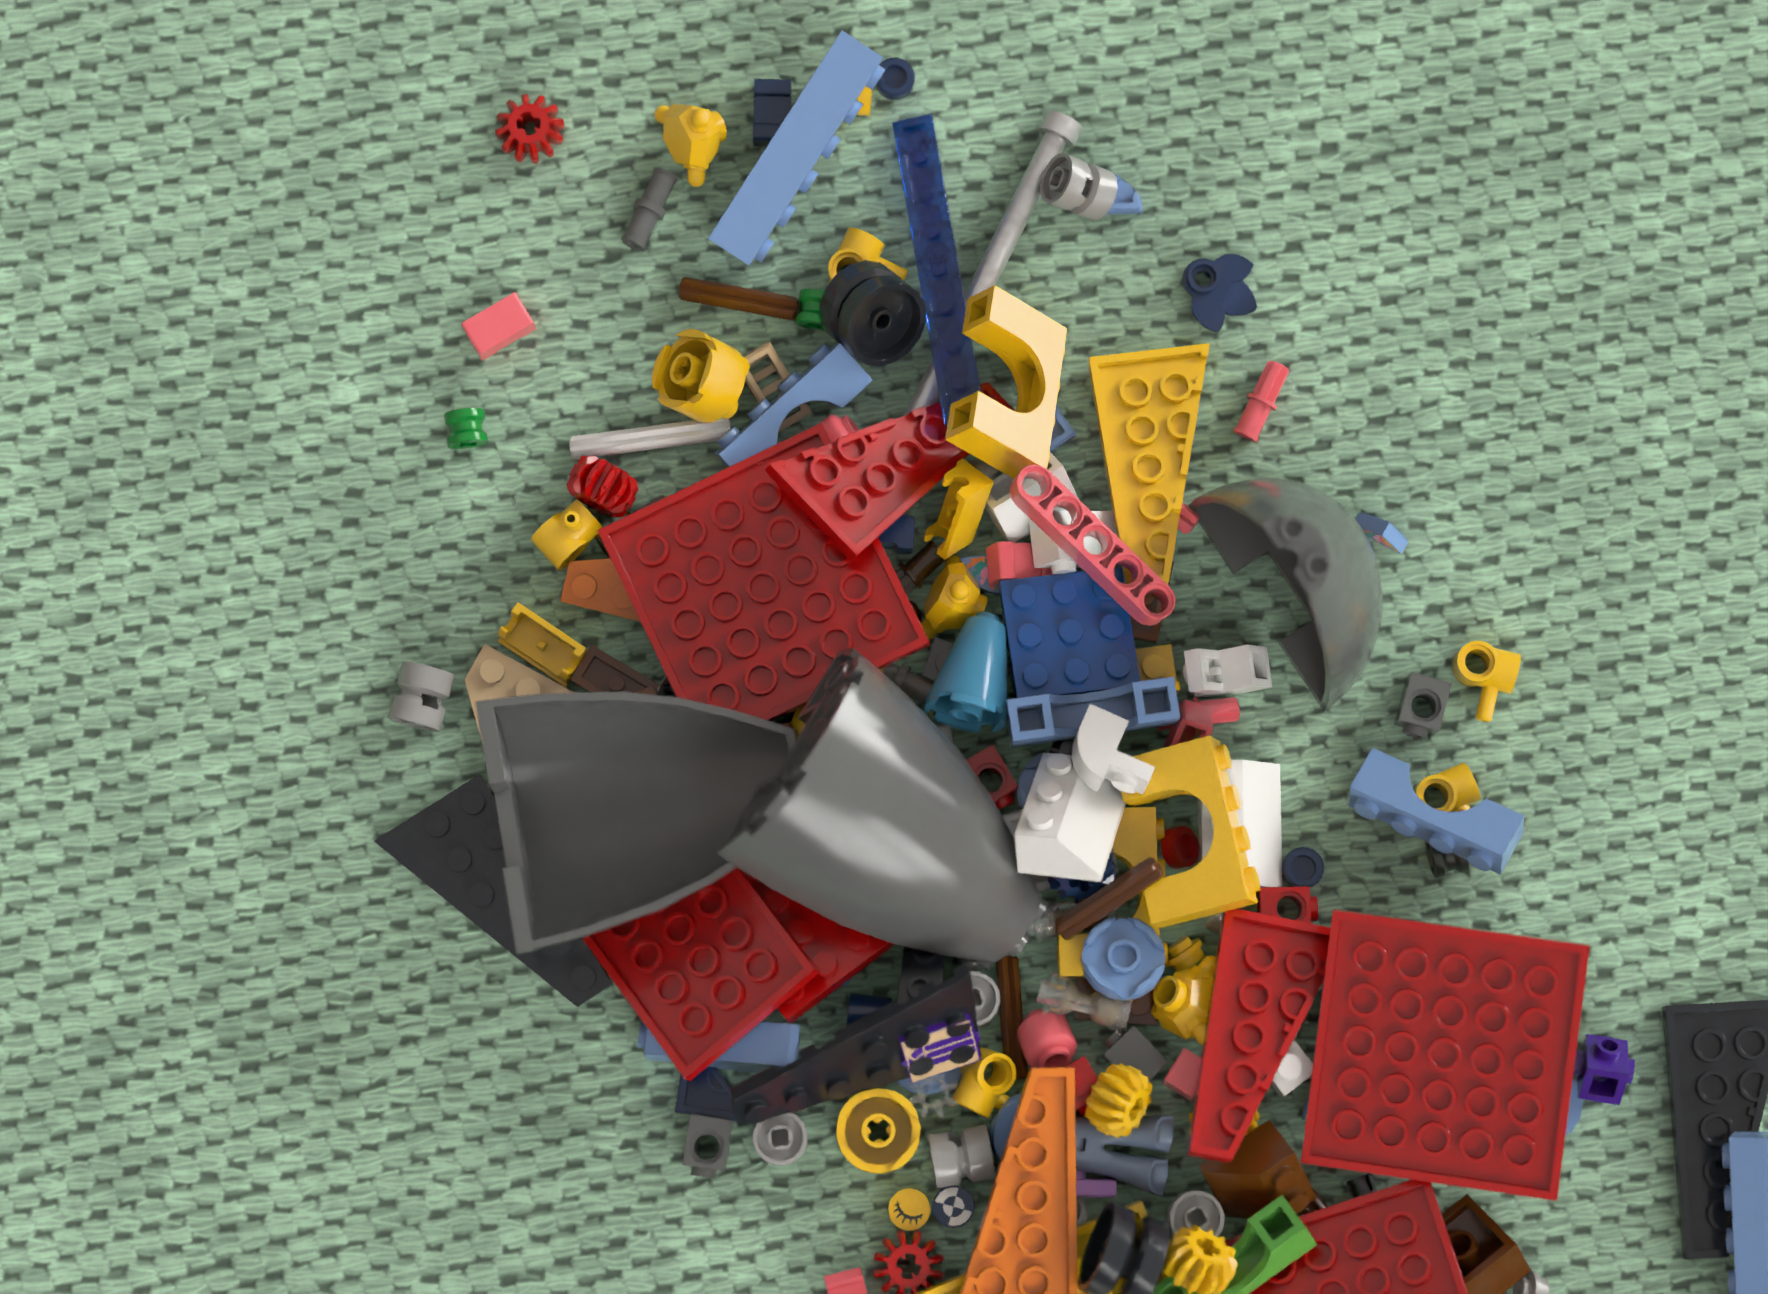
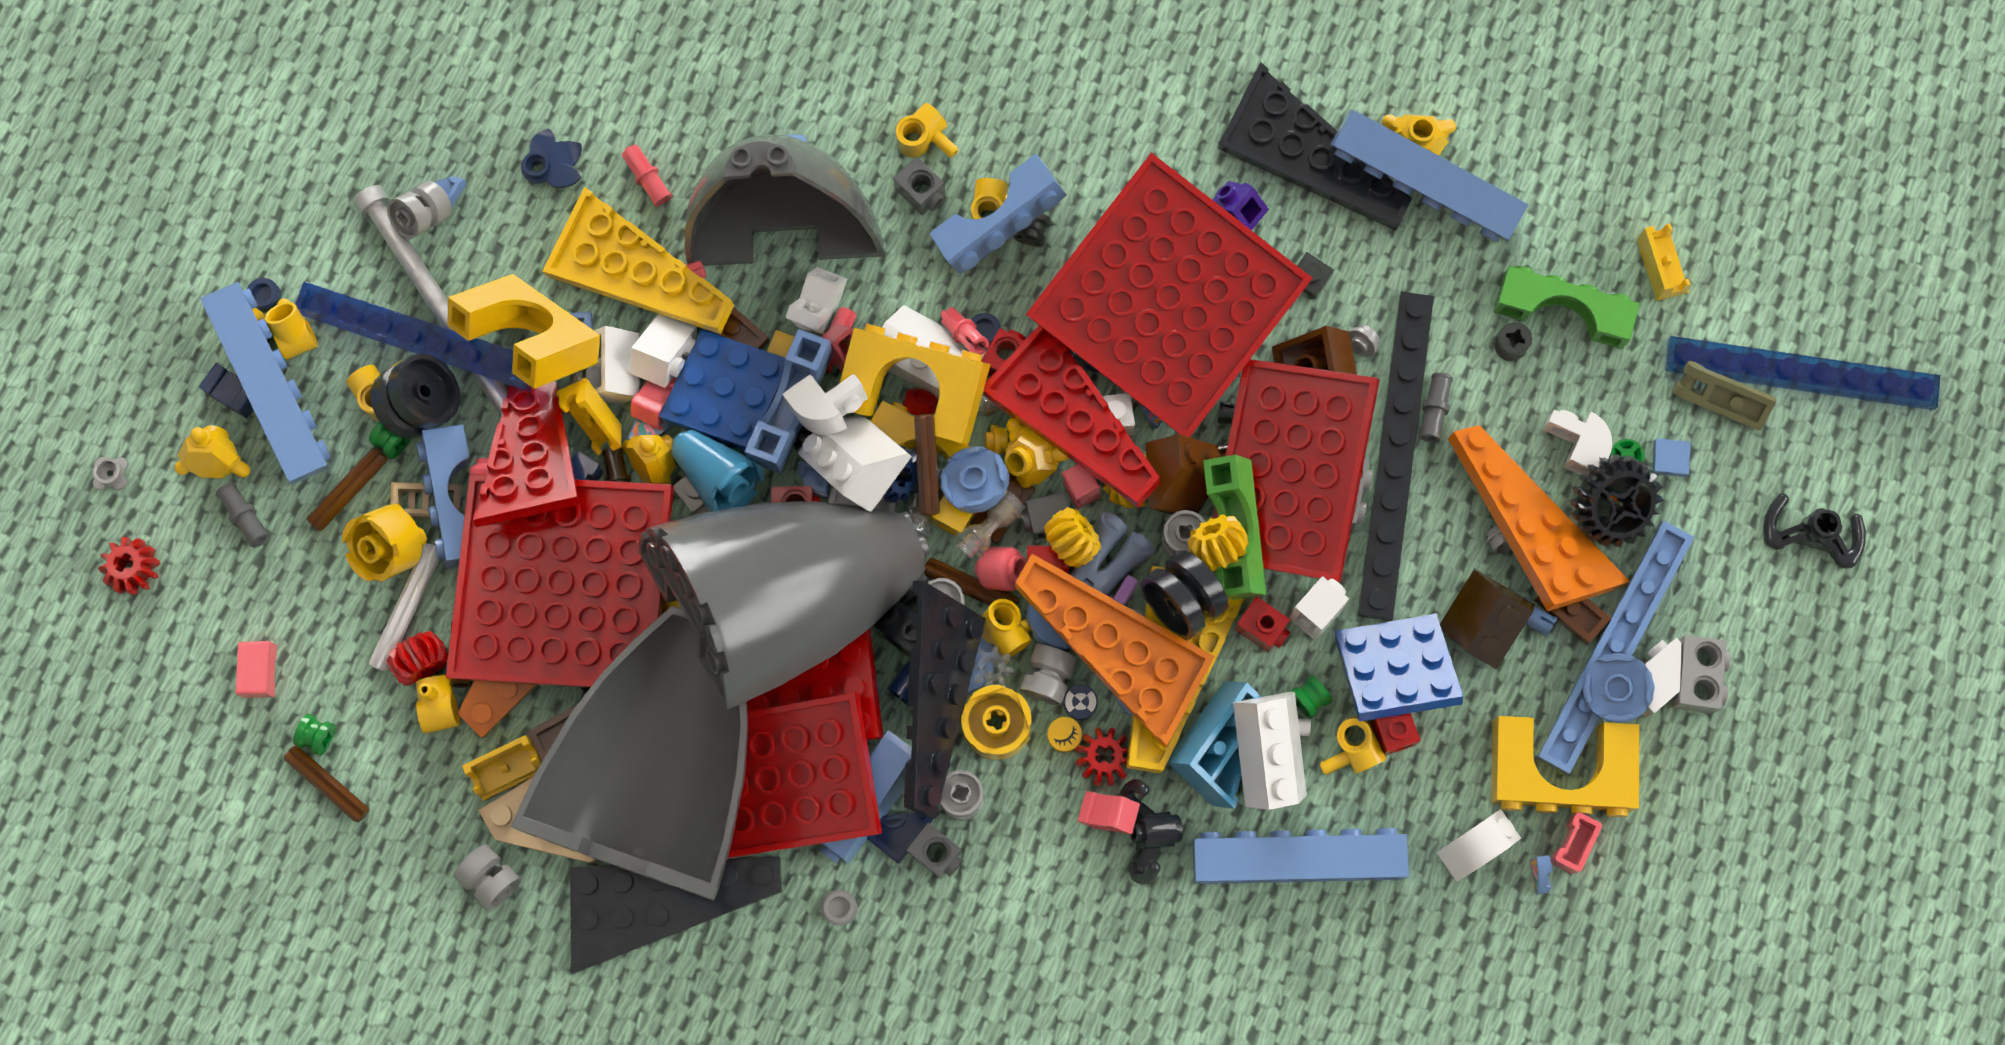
camera: 55 degrees left, 5 degrees down
piece [898,1013,981,1084] -> none
coral beam [1009,465,1176,626] -> none
none -> light grey plate [93,457,129,490]
none -> yellow piece [265,299,318,360]
none -> reddish brown axle [284,746,369,823]
none -> light grey tile [822,890,858,926]
none -> coral axle [940,307,989,355]
none -> pearl dark grey plate [1297,252,1334,299]

